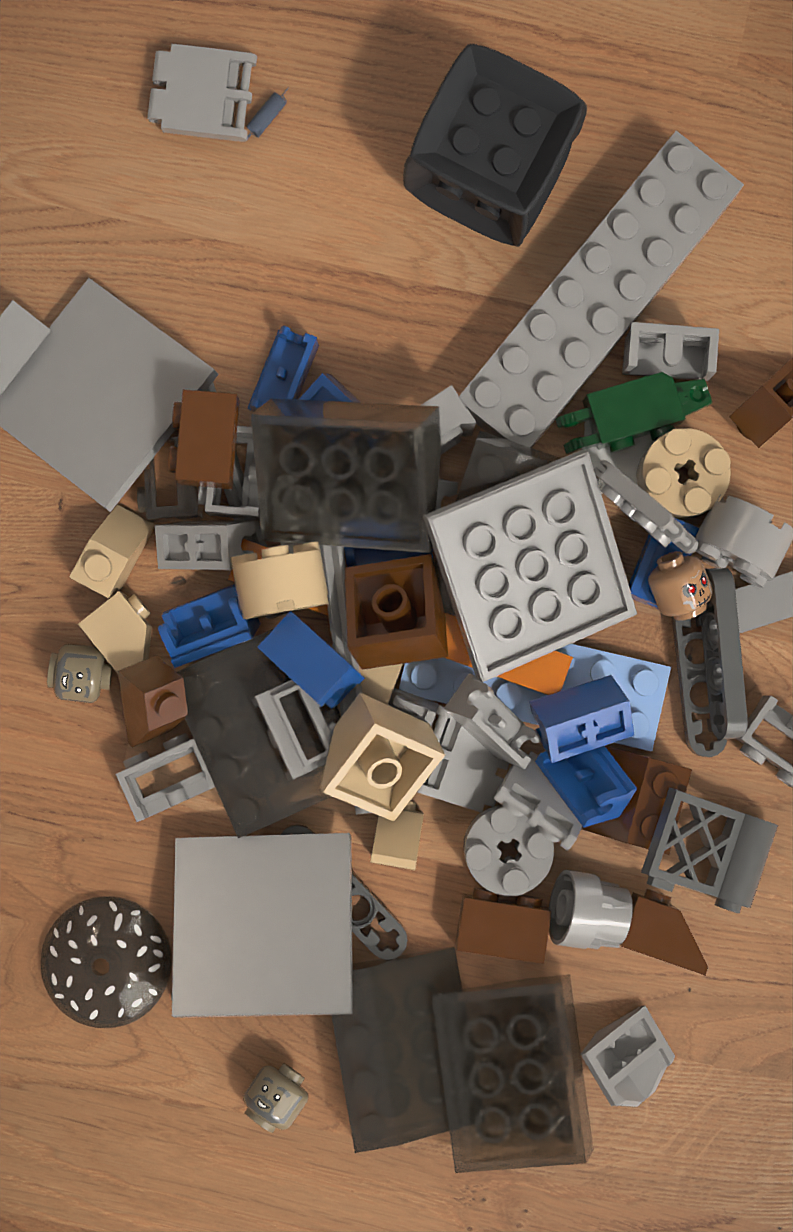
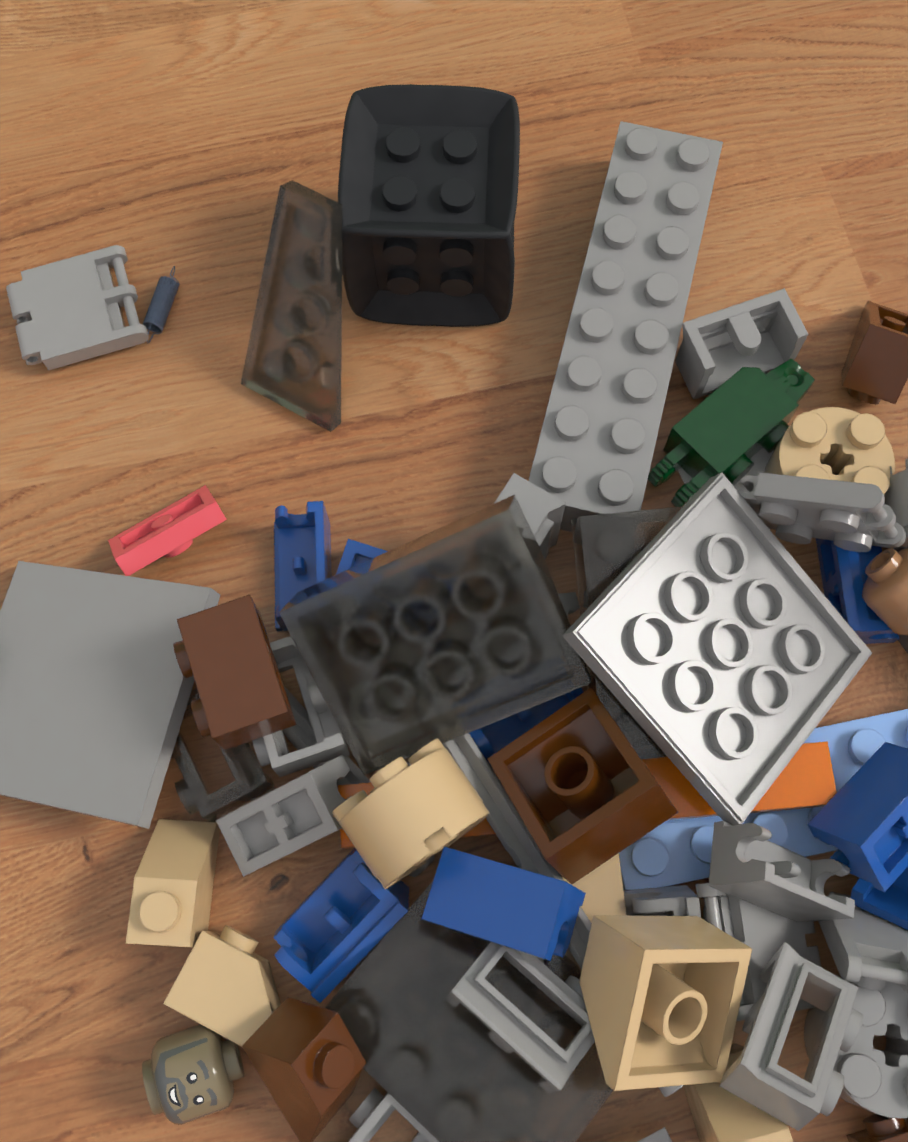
camera: 20 degrees left, 15 degrees down
none -> coral plate [108,485,227,576]
none -> clear smoke wing [241,180,342,432]
none -> light grey window [720,942,863,1131]

